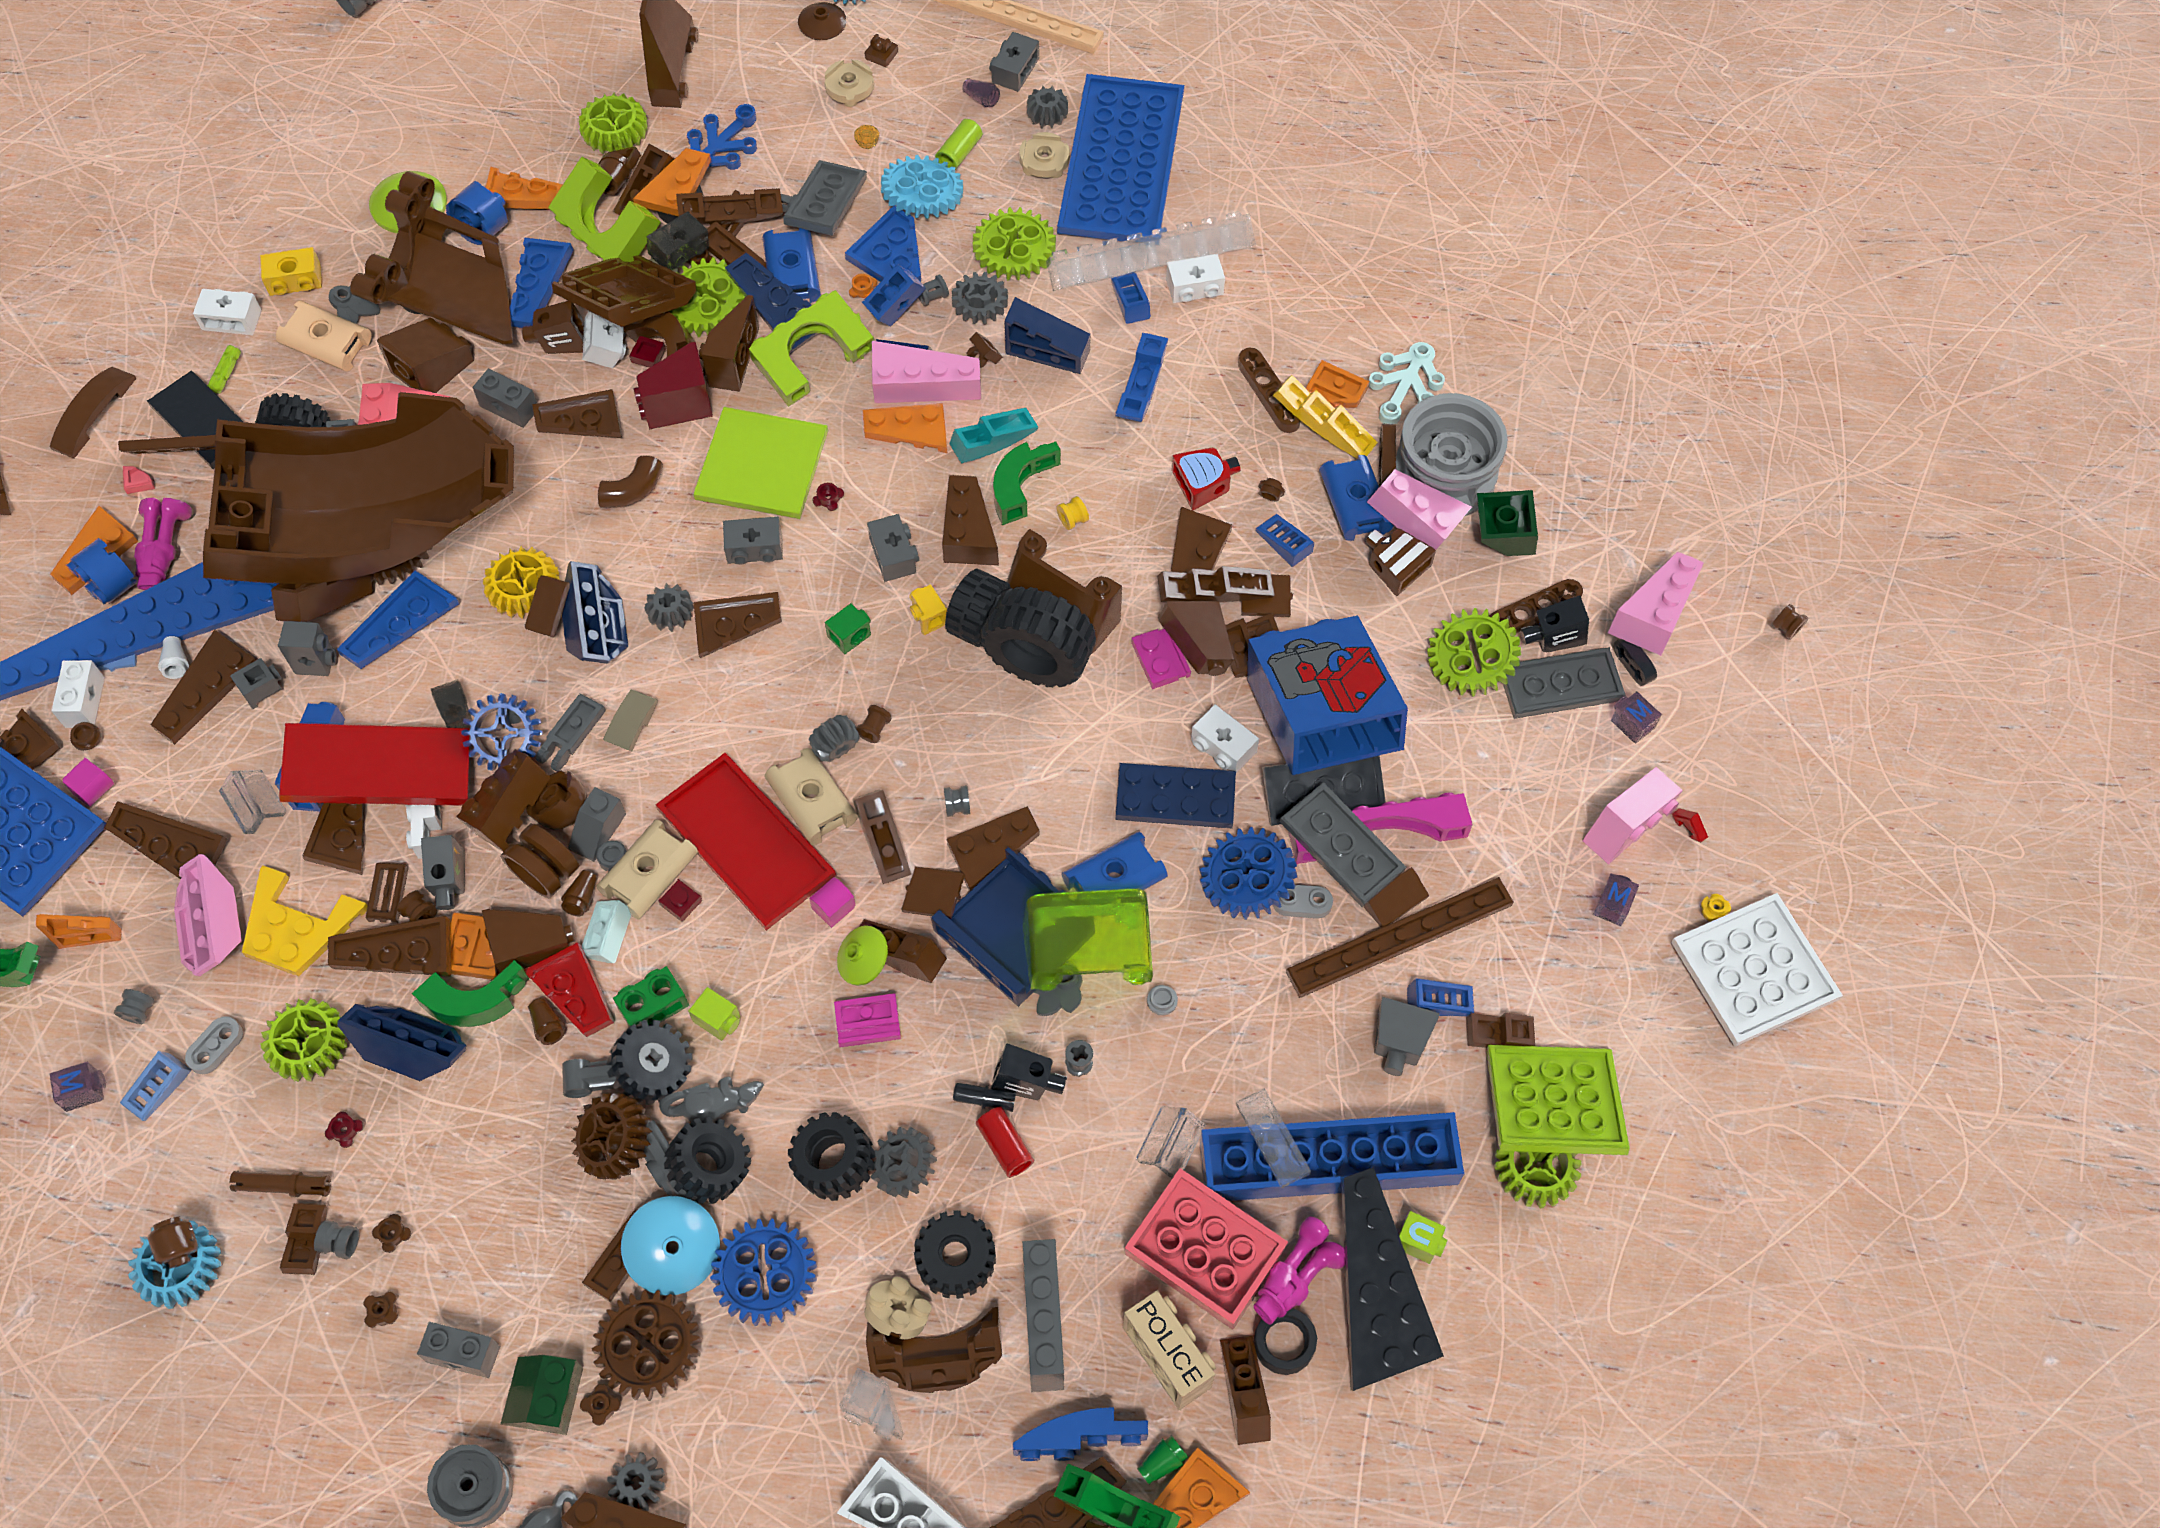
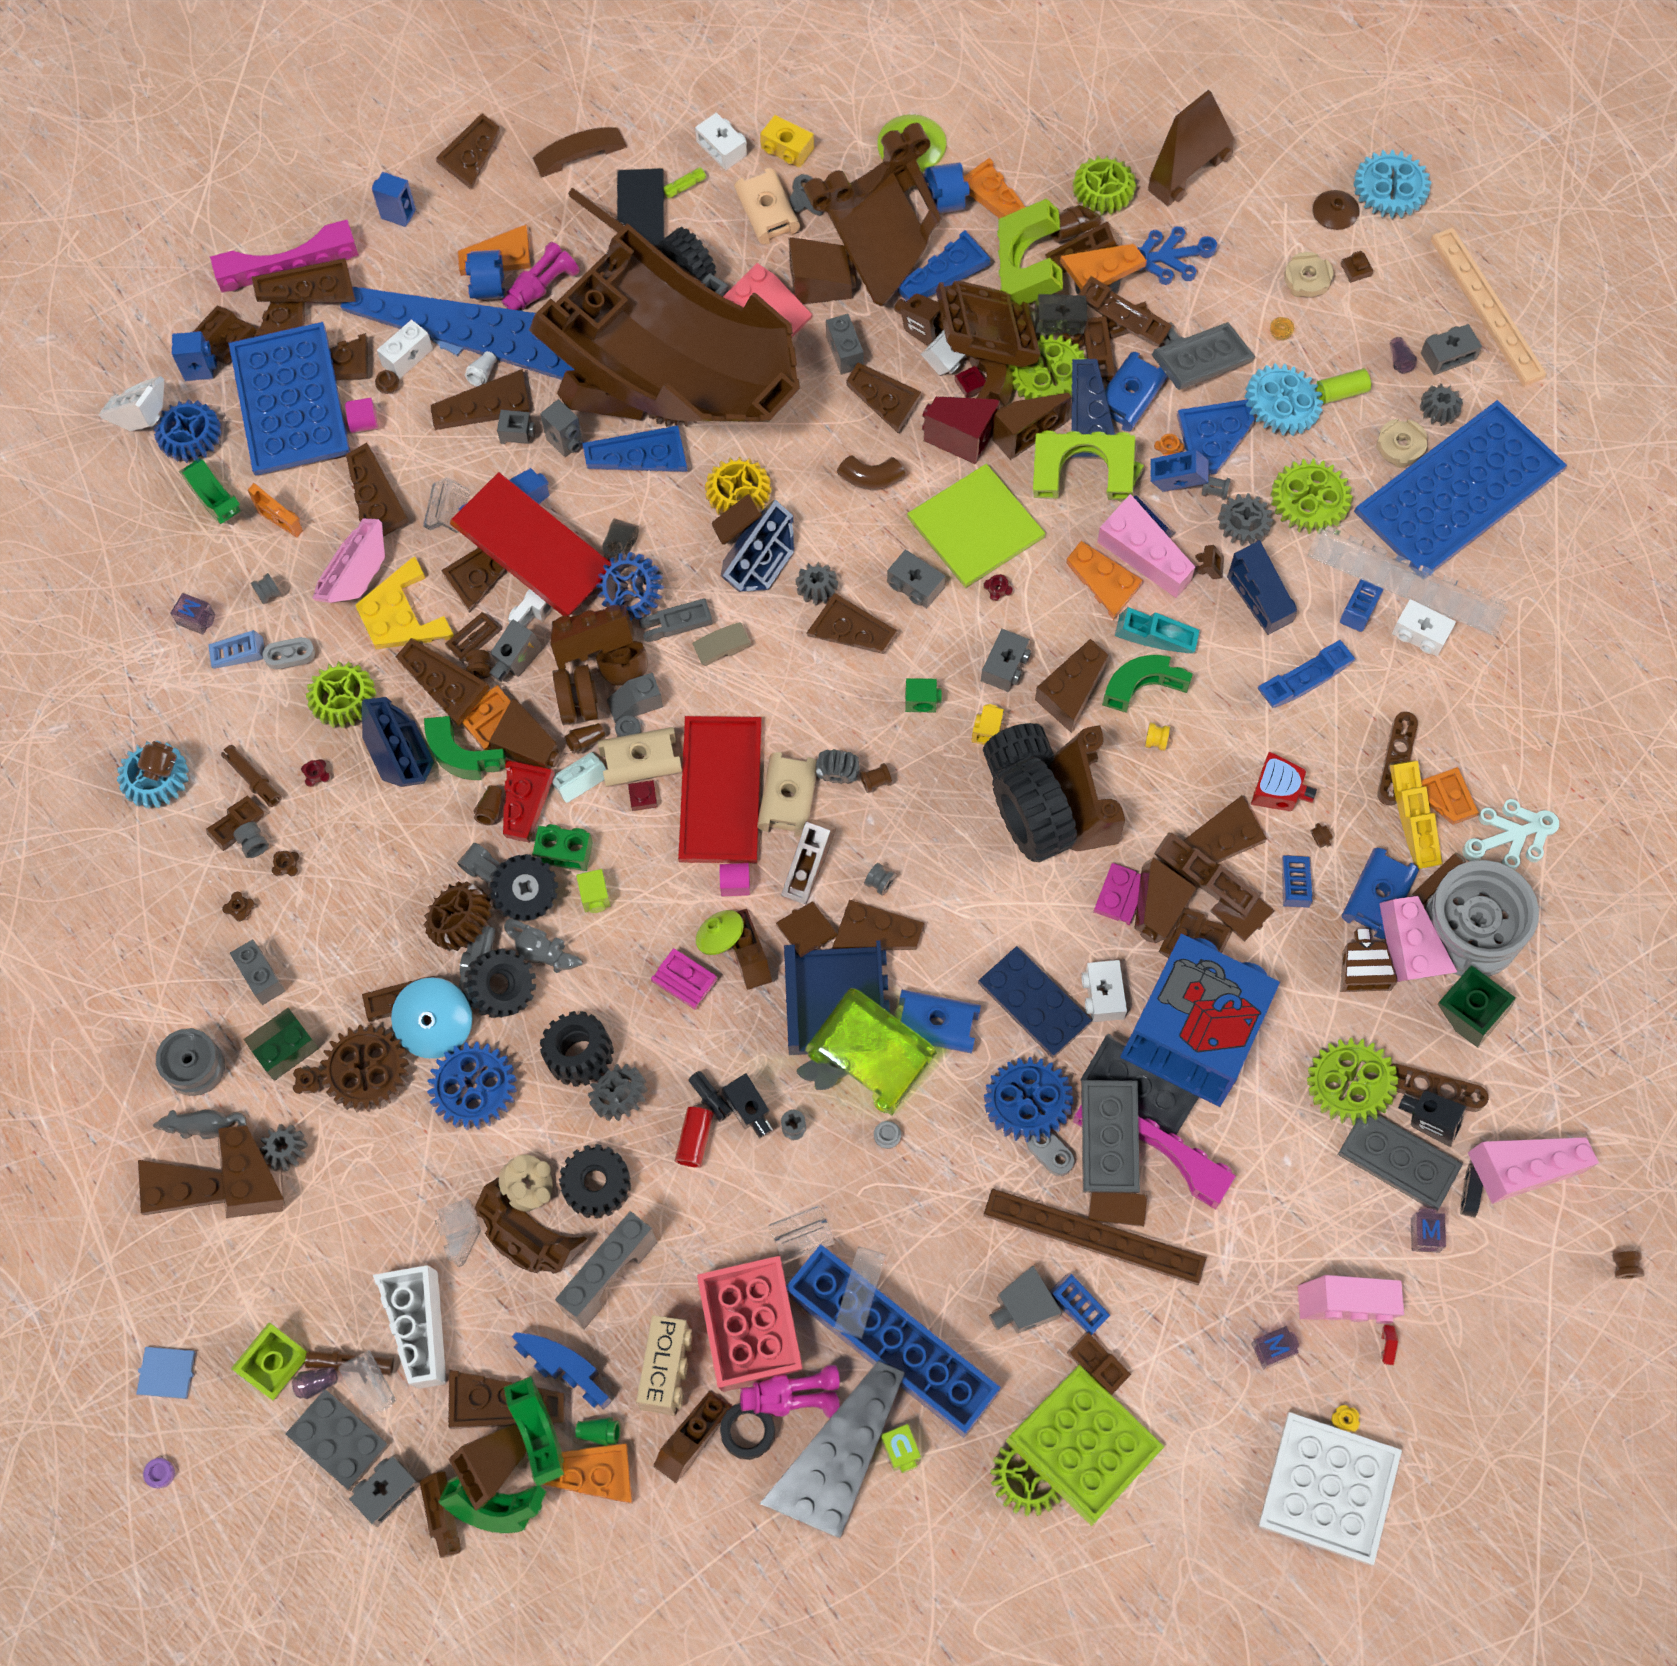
camera: 45 degrees right, 5 degrees up
coral tile [123,466,155,494] -> none

